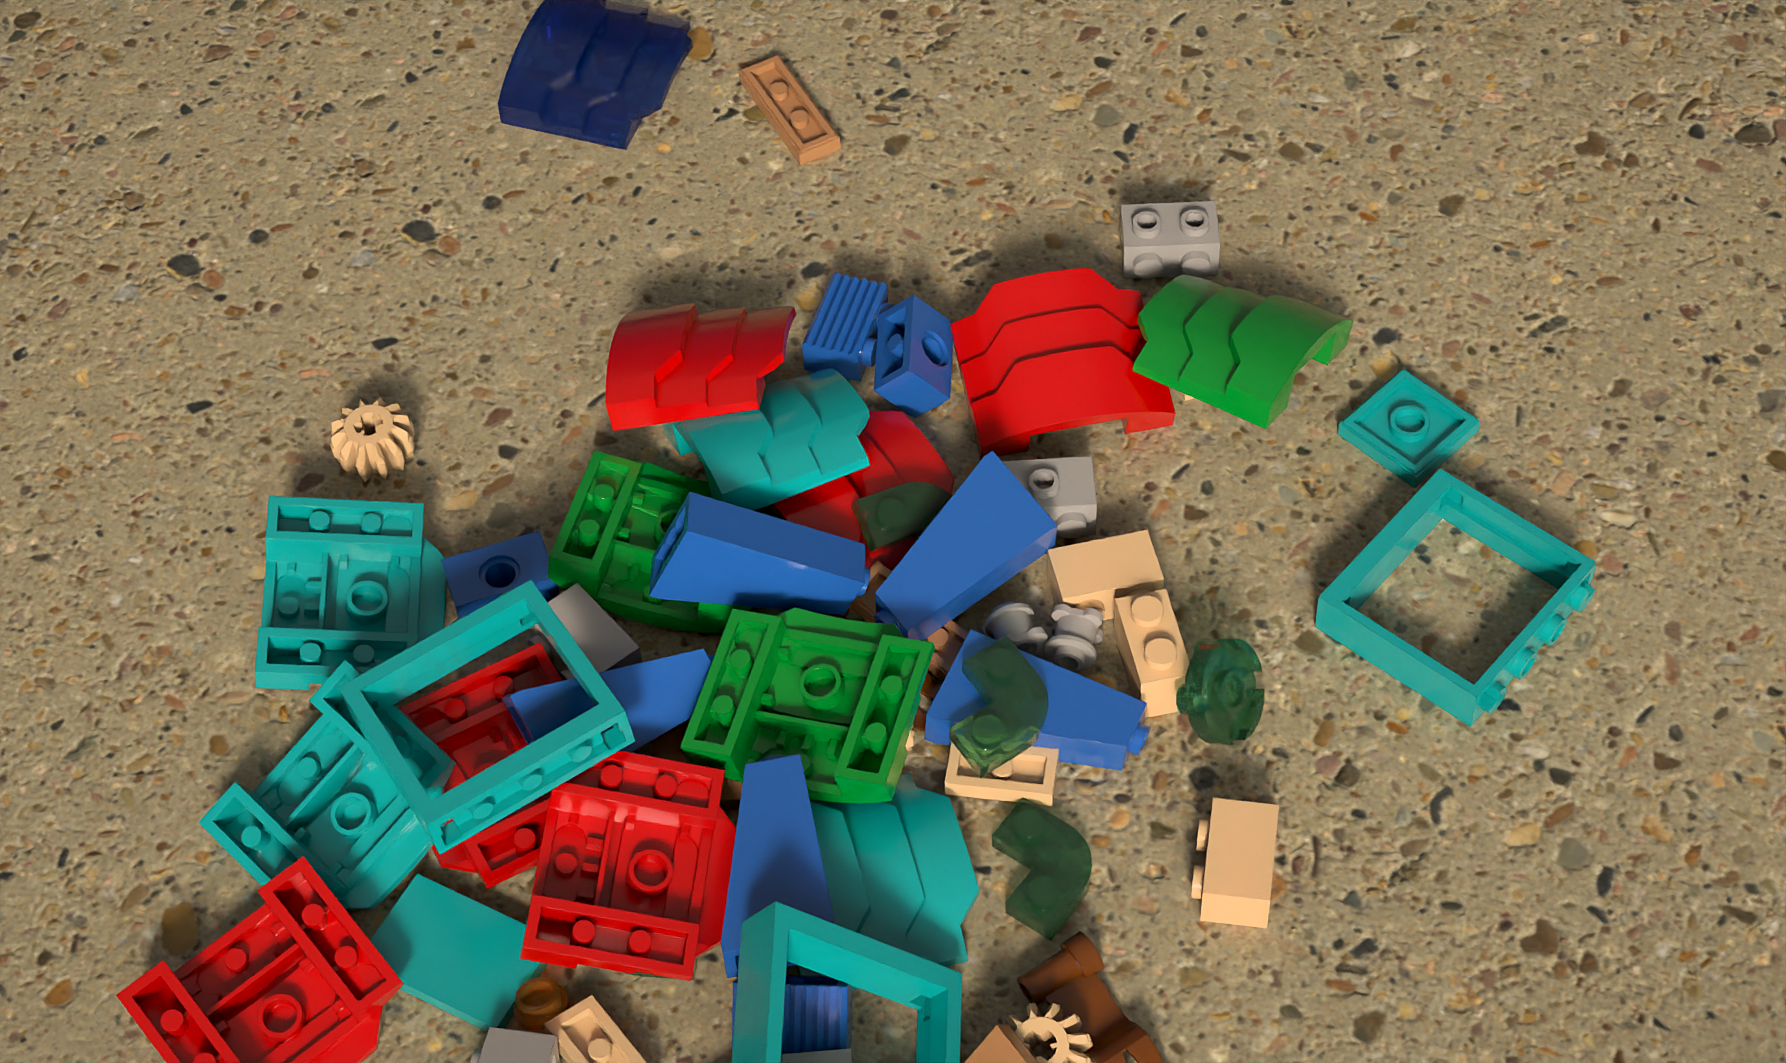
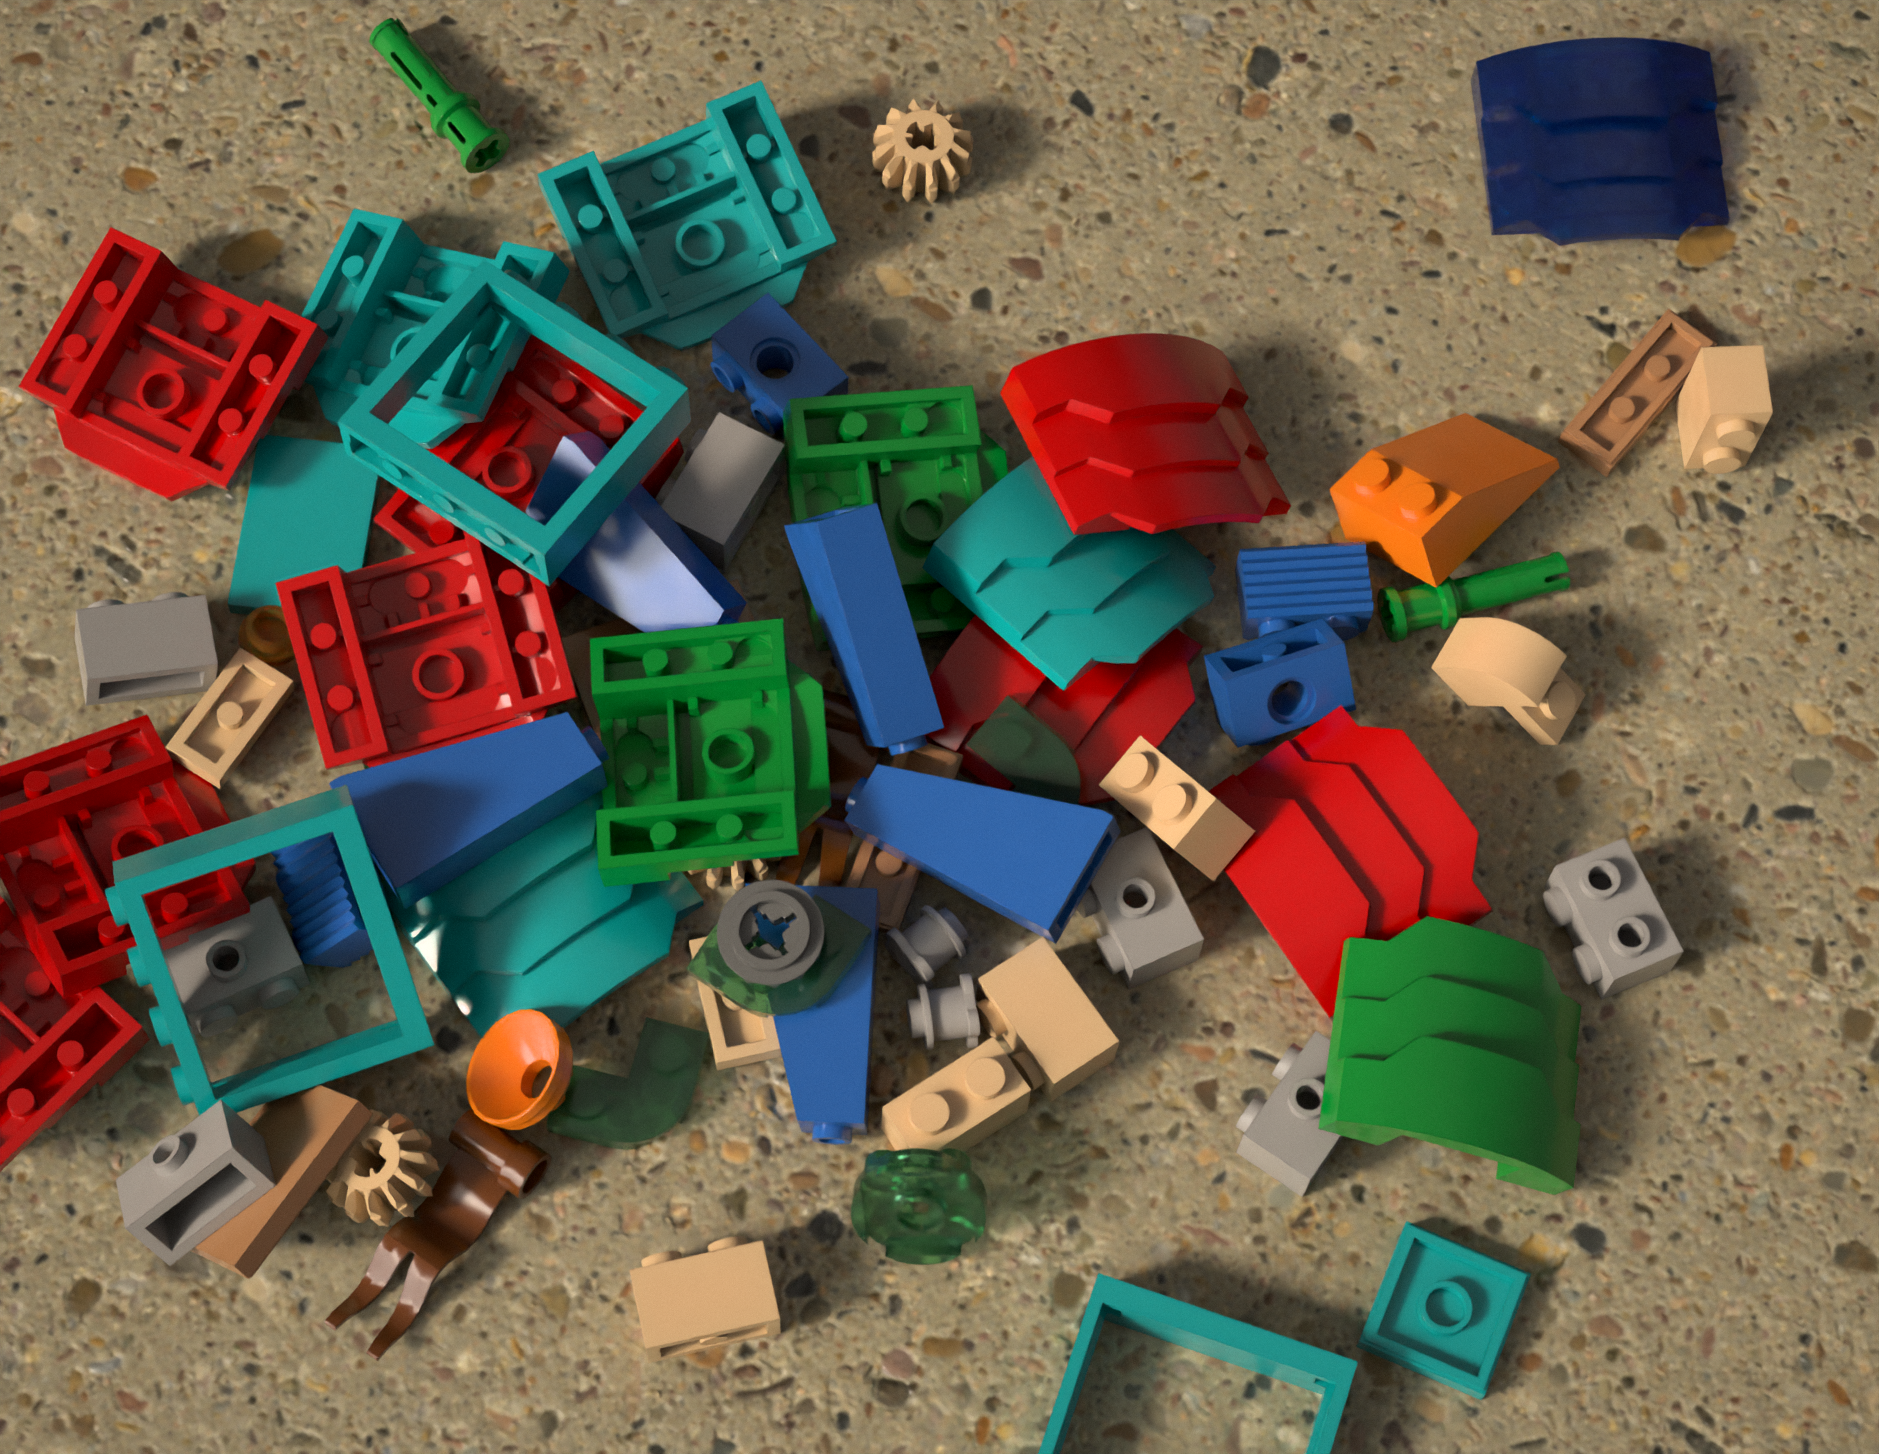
camera: 60 degrees right, 15 degrees up
none -> green pin [369,18,510,174]
none -> orange piece [466,1009,573,1130]
none -> dark grey gear [717,880,825,988]
none -> tan brick [1099,736,1255,881]
none -> light grey brick [1236,1031,1344,1197]
none -> orange slope [1329,413,1560,588]
none -> green pin [1377,551,1570,643]
none -> tan brick [1431,617,1586,745]
none -> tan brick [1675,345,1773,474]

